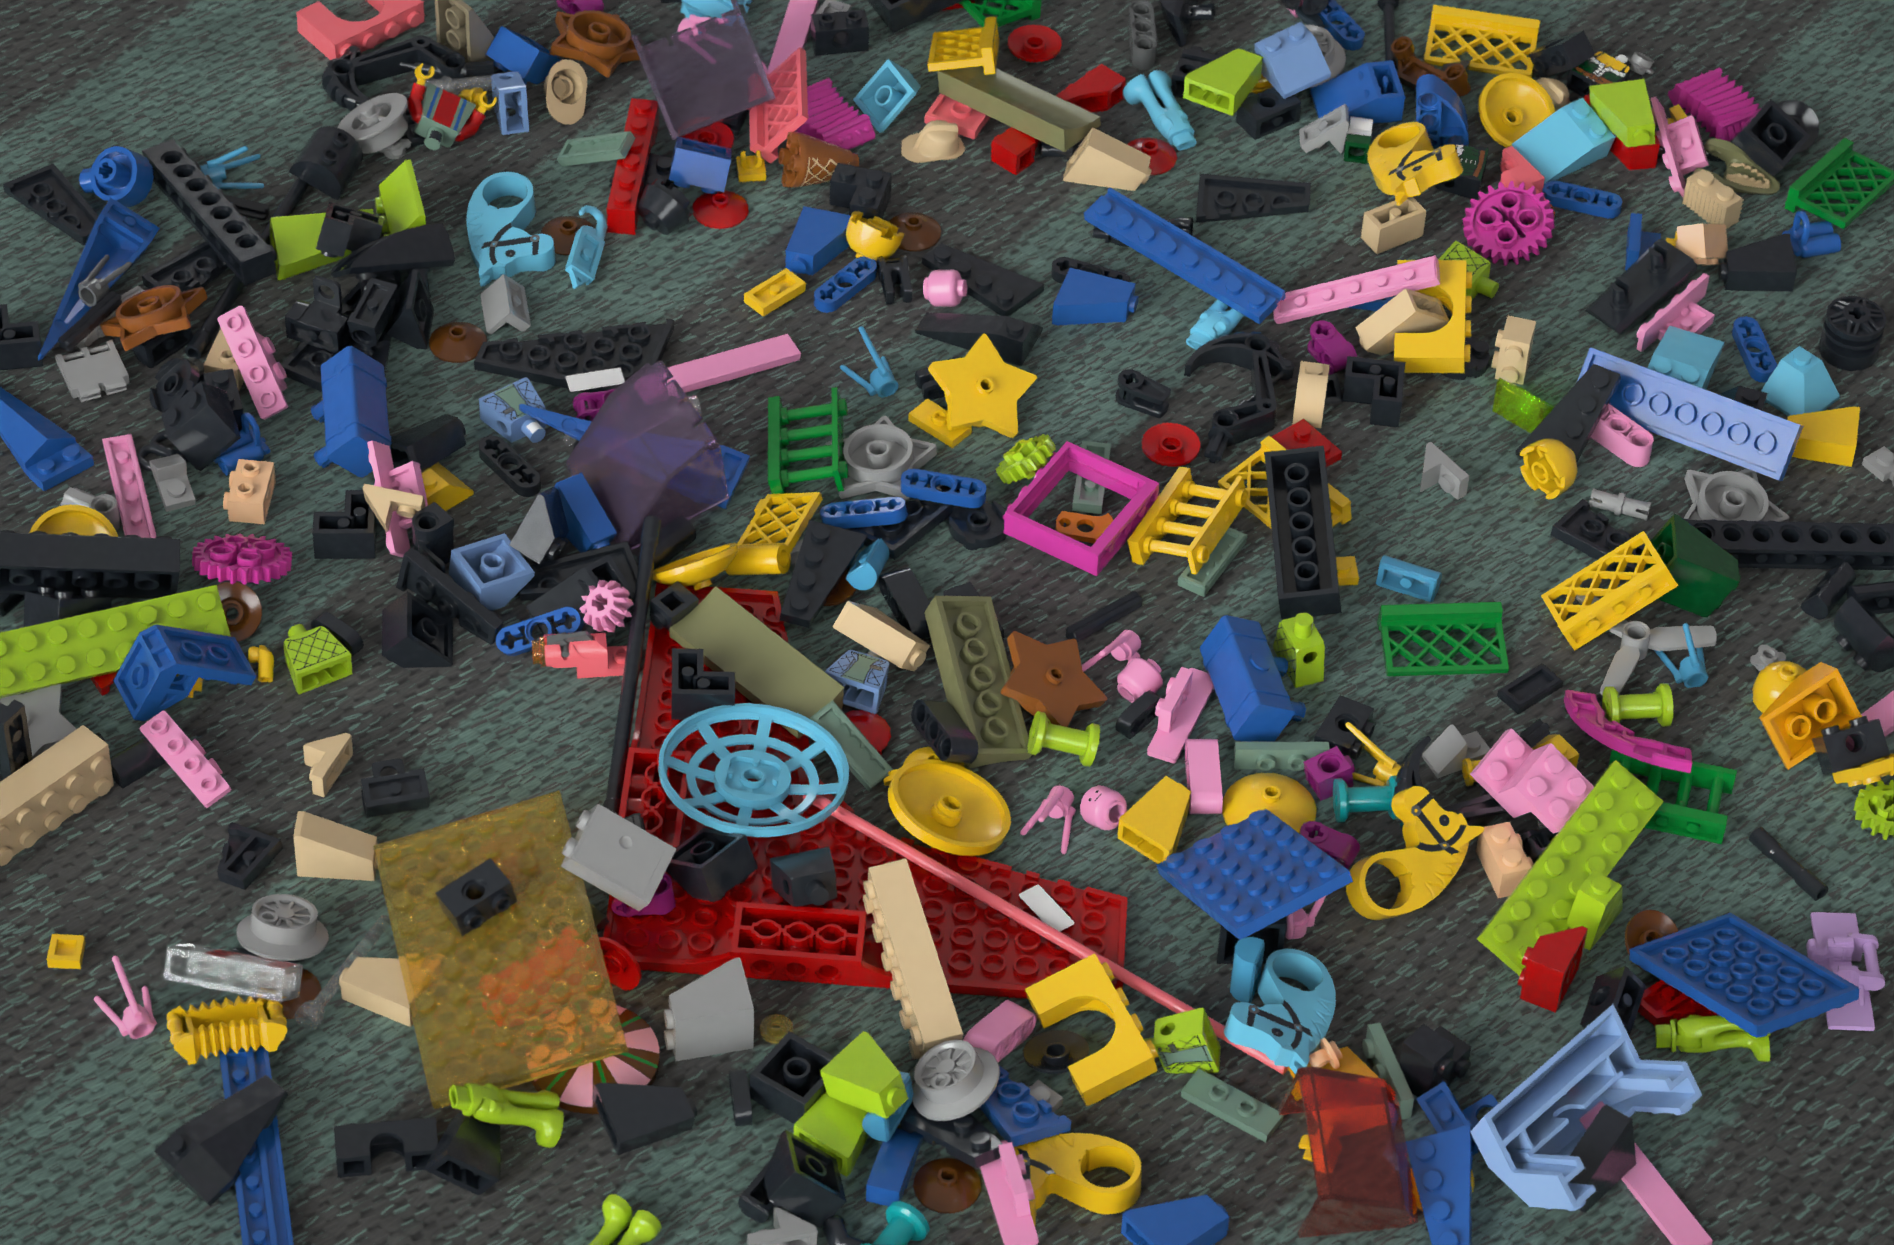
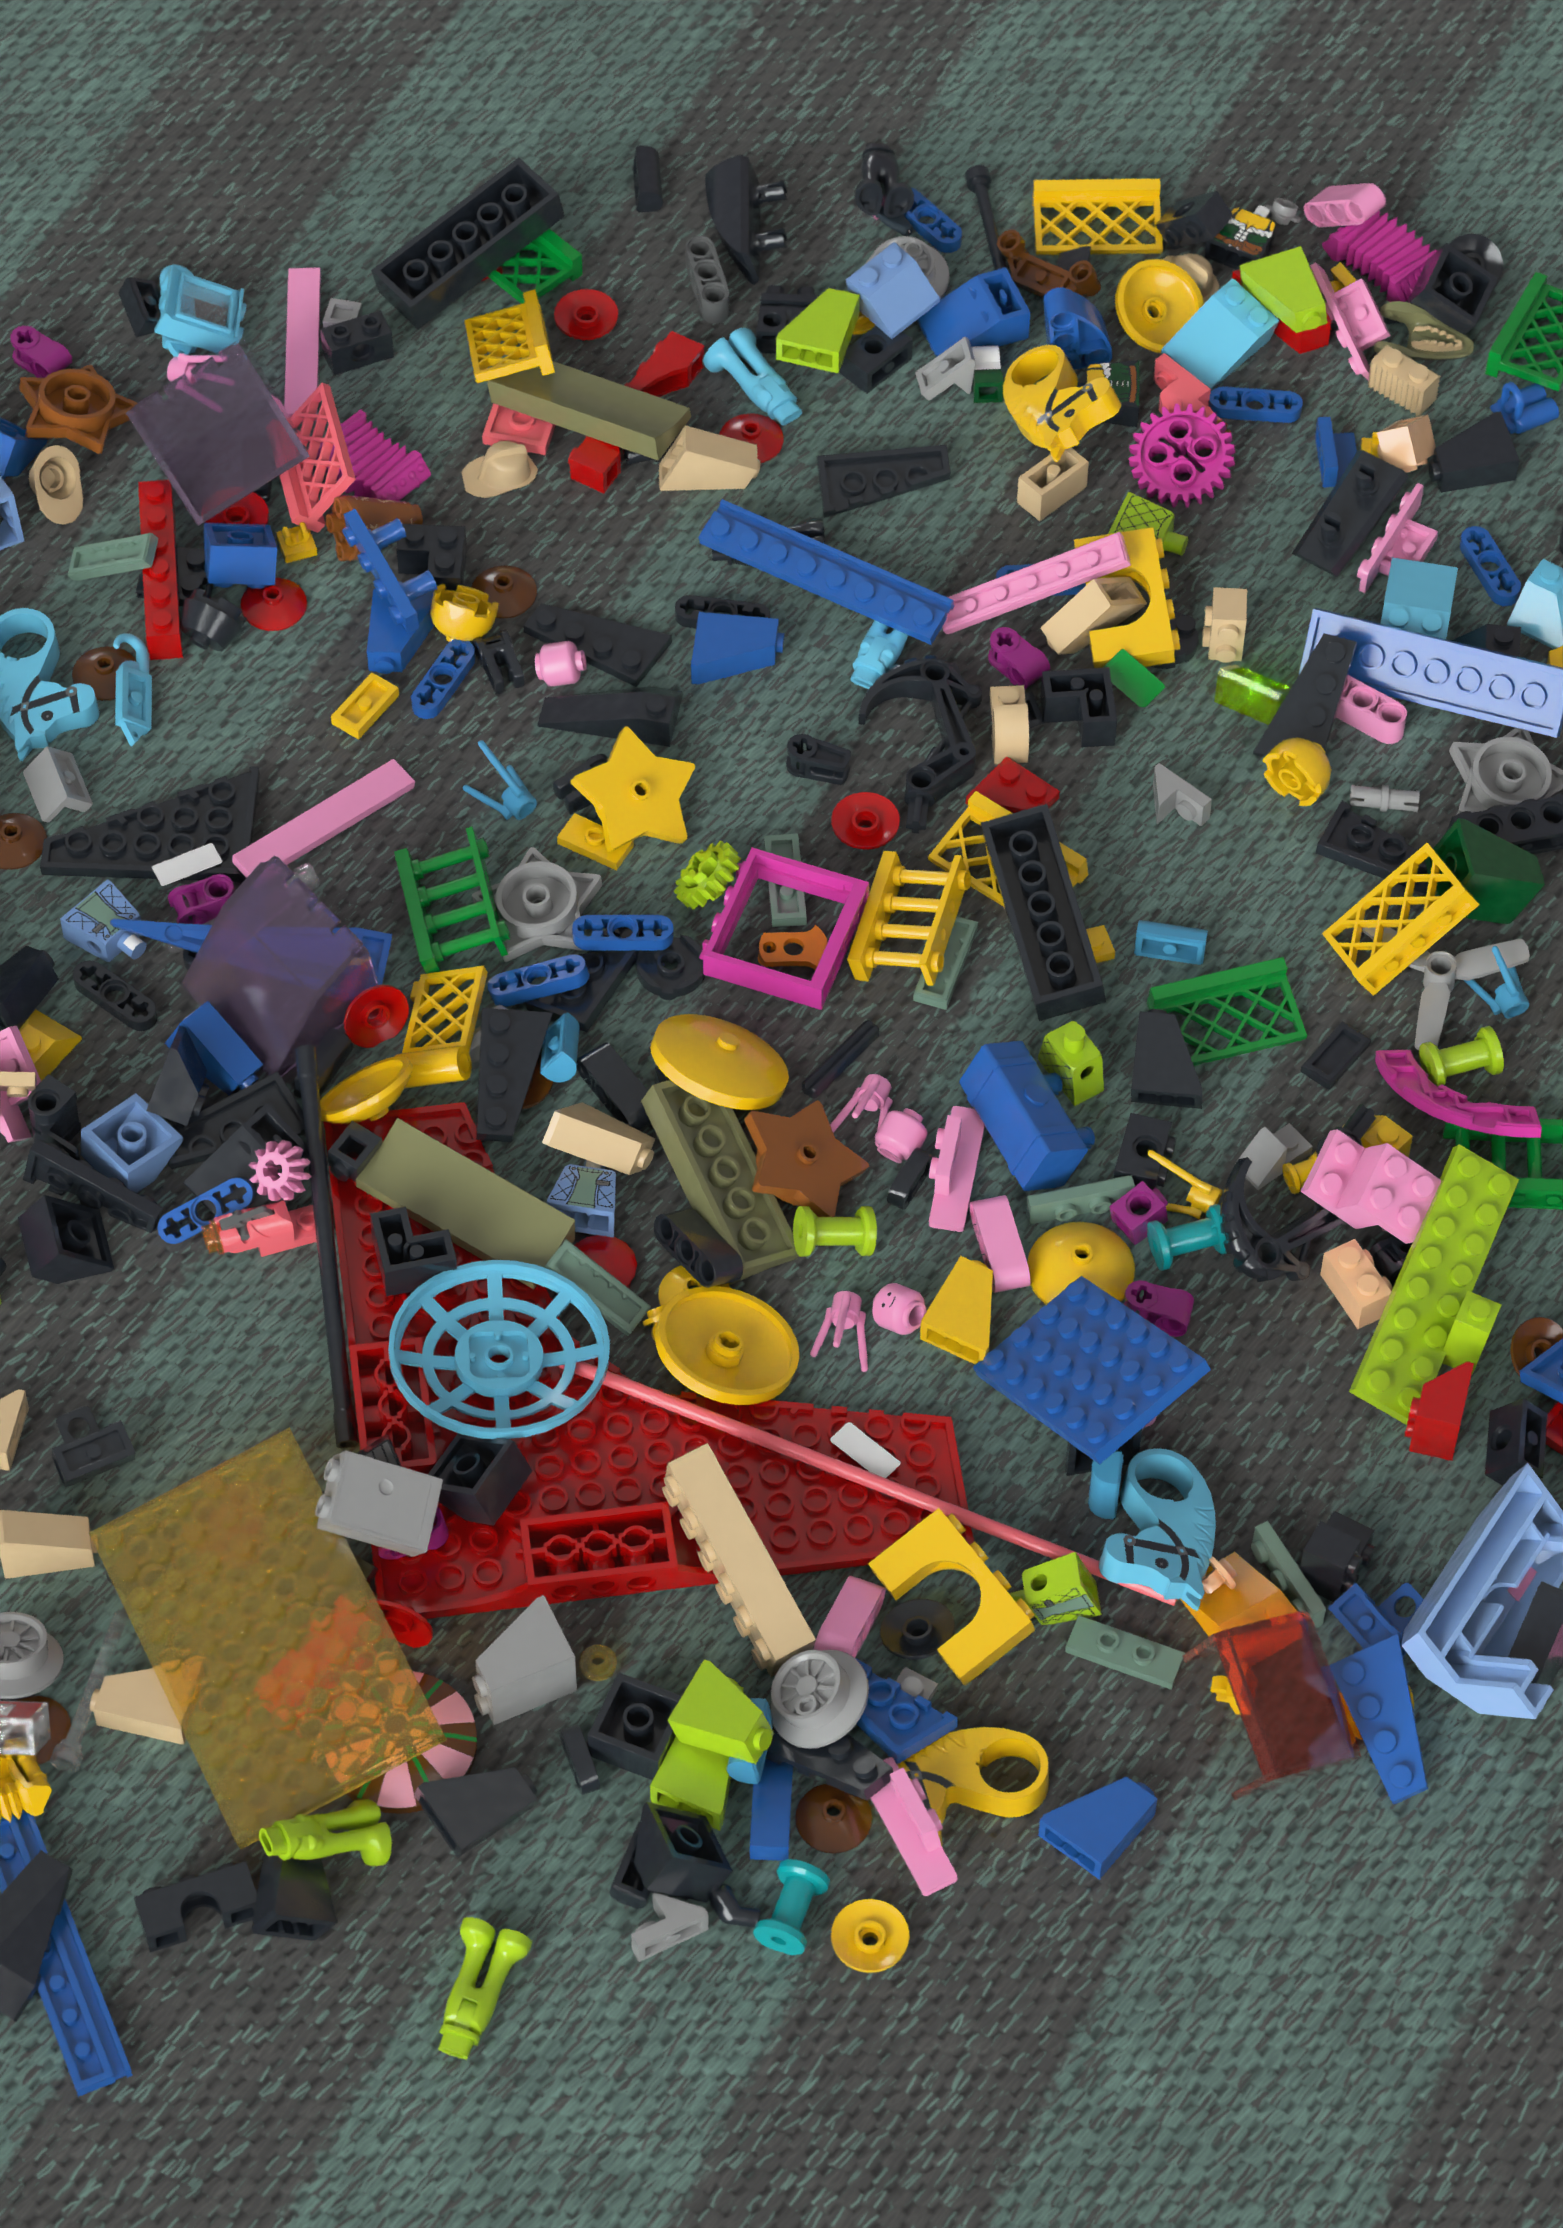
camera: 10 degrees left, 10 degrees up
black brick [435,858,517,936] -> none
black torso [769,847,837,907] -> none
medium azure slope [853,59,921,133] -> none
yellow animal [1346,786,1484,920] -> none
none -> blue plate [342,509,437,634]
none -> red dish [344,985,409,1048]
none -> yellow dish [650,1014,789,1110]
none -> green sticker [1103,649,1165,707]
none -> black slope [1131,1009,1203,1109]
none -> bright pink beam [1304,183,1386,227]

